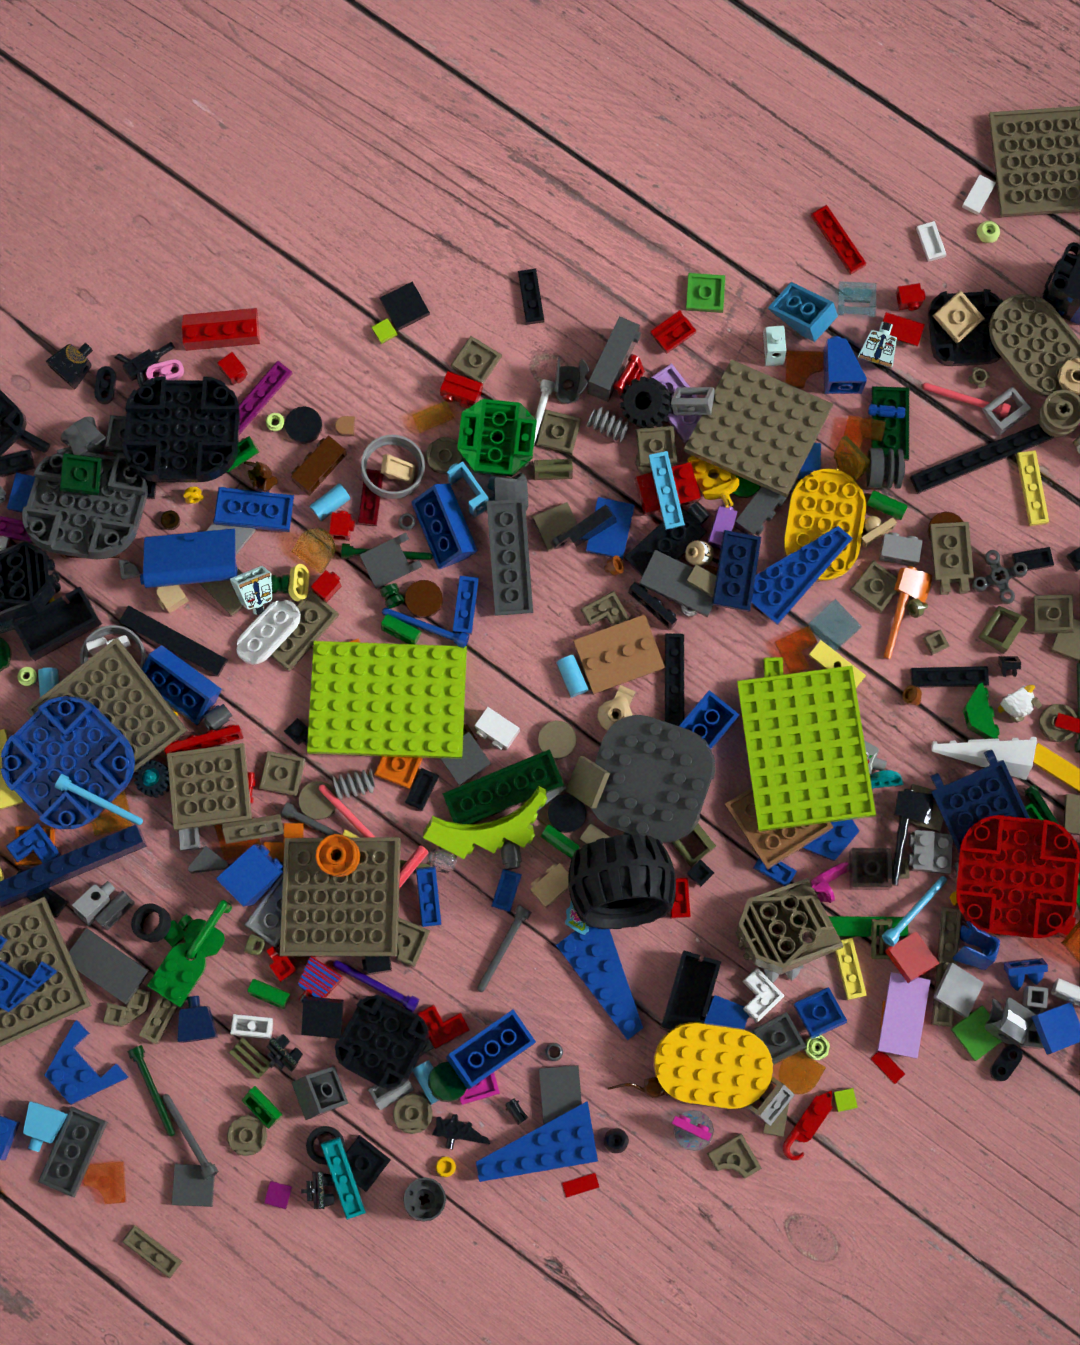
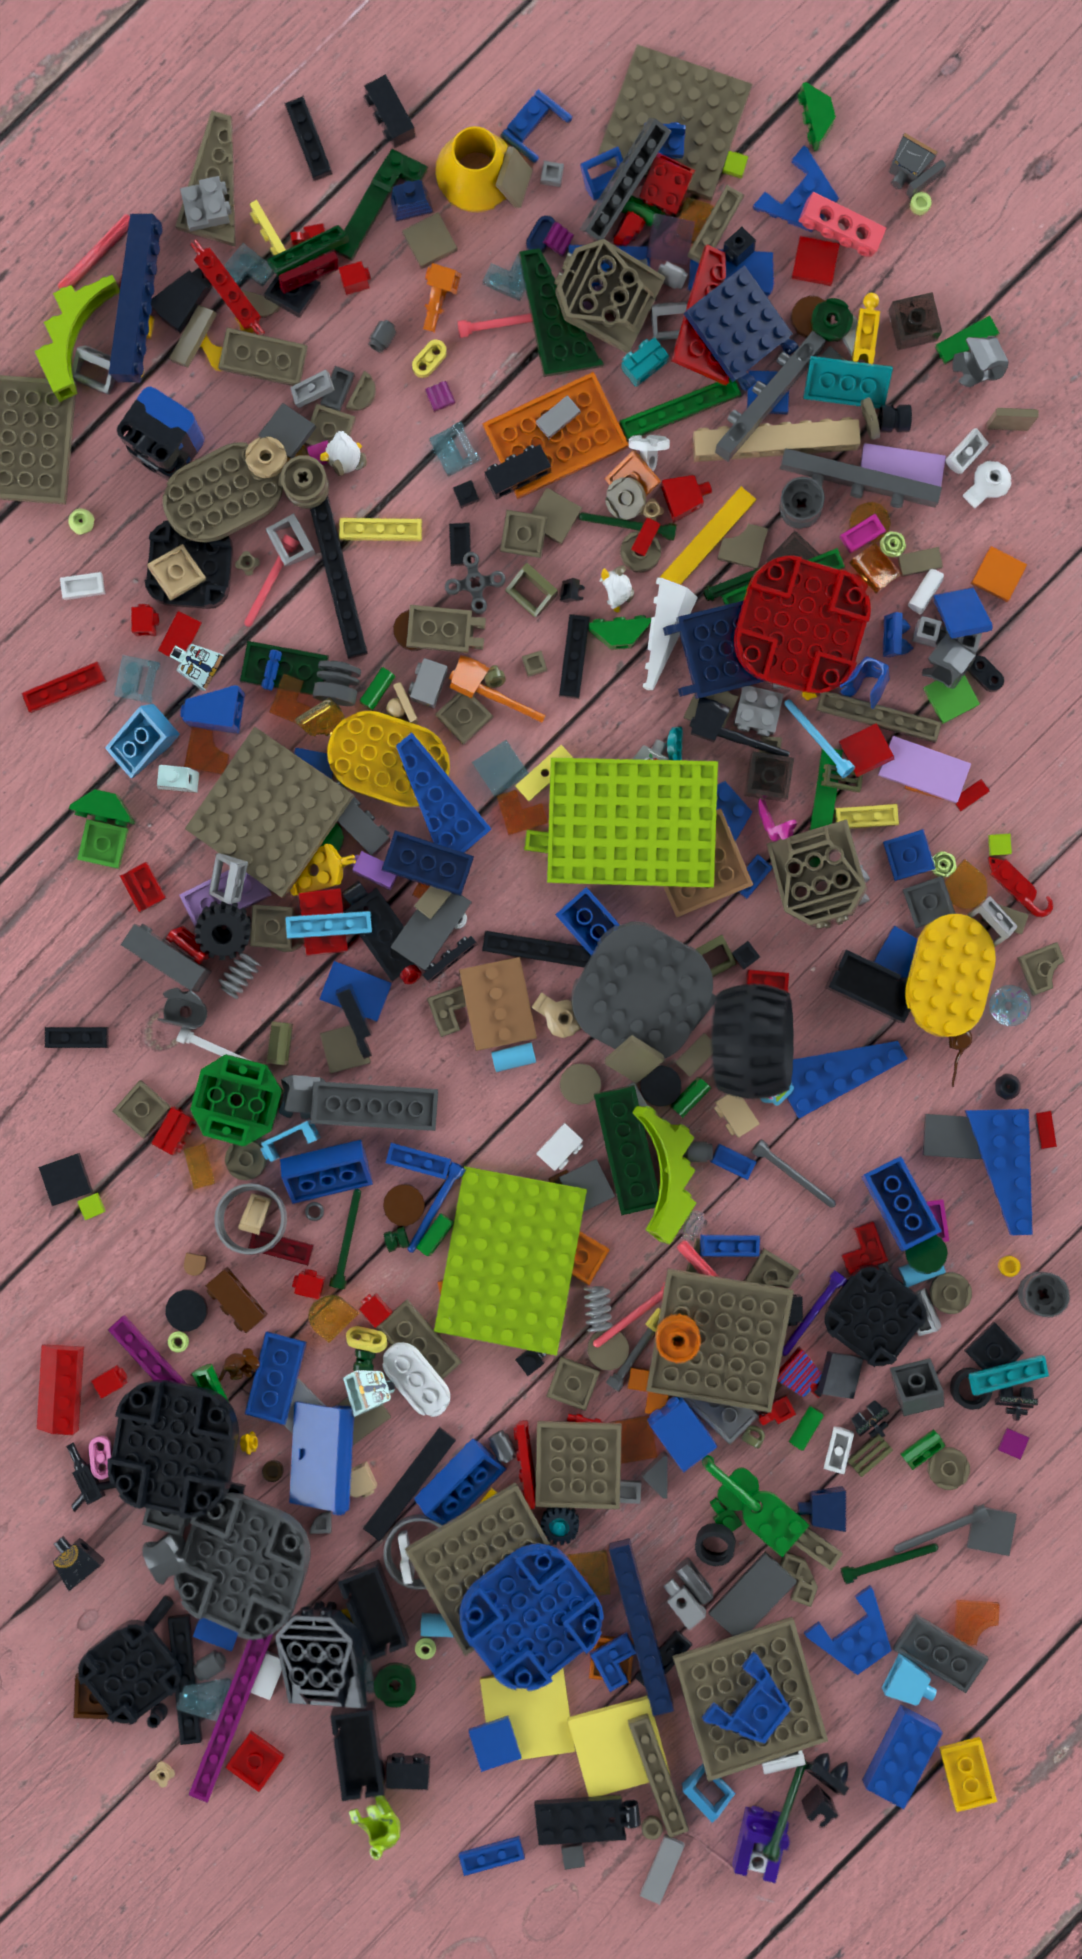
camera: 80 degrees left, 10 degrees up
medium azure piece [55,774,143,825] -> none
dark green plate [60,453,102,496] -> none
black plate [94,366,116,404] -> none
dark tan tile [122,1225,183,1278] -> none
dark tan plate [222,814,284,844] -> none
medium azure brick [309,483,351,521] -> none
dark grey flag [360,533,422,589] -> none
black tile [405,768,439,811] -> none
black piece [432,1114,490,1150] -> none
black pin [505,1098,529,1125] -> none
dark tan tile [536,409,581,455] -> none
dark grey piece [545,1043,563,1061] -> none
dark orange tile [604,555,624,576] -> none
dark pink plate [671,1114,712,1141] -> none
tan head [686,540,714,566] -> none
white tile [742,967,785,1023] -> none
dark orange tile [903,685,922,706] -> none
light grey tile [933,963,984,1017] -> none
white tile [962,175,996,215] -> none
none -> green slope [69,789,135,827]
none -> red tile [400,965,422,985]

